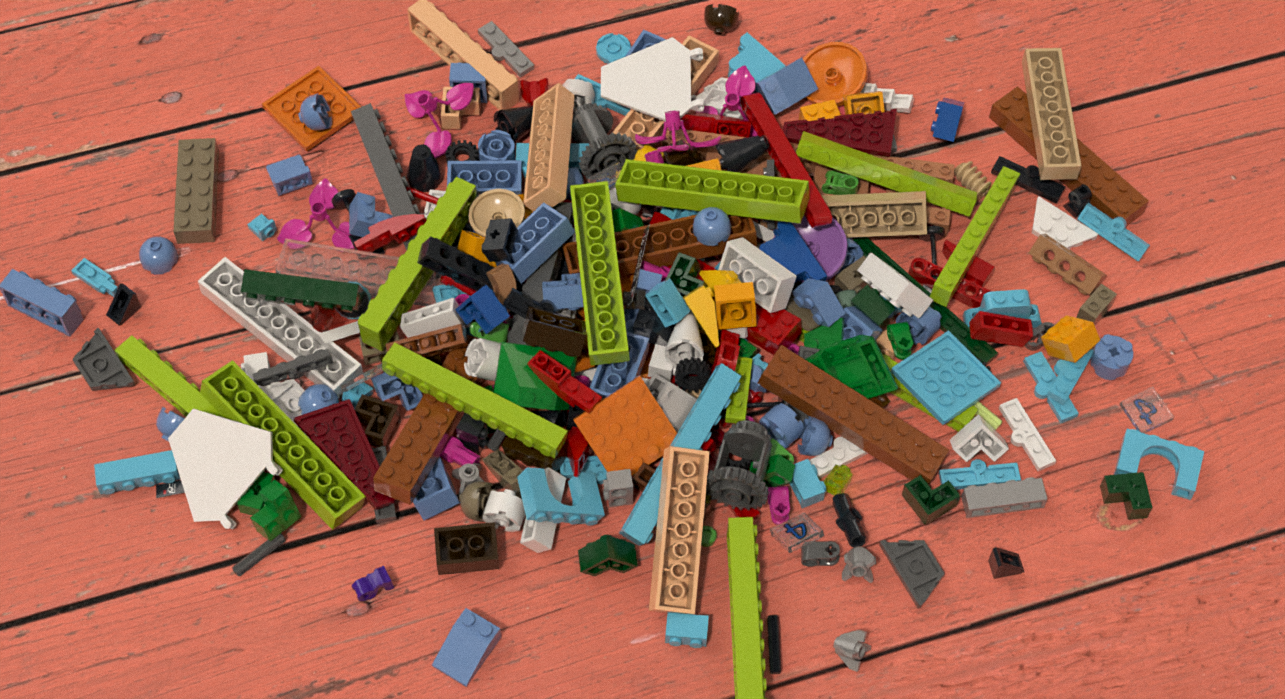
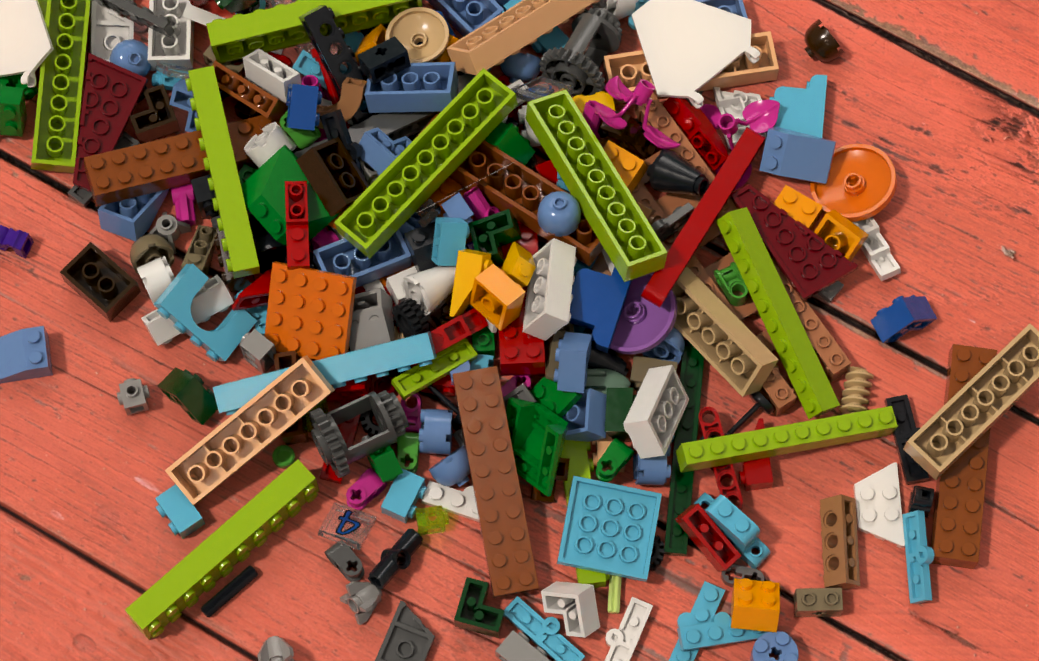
camera: 50 degrees right, 10 degrees up
none -> light grey brick [117,378,150,415]

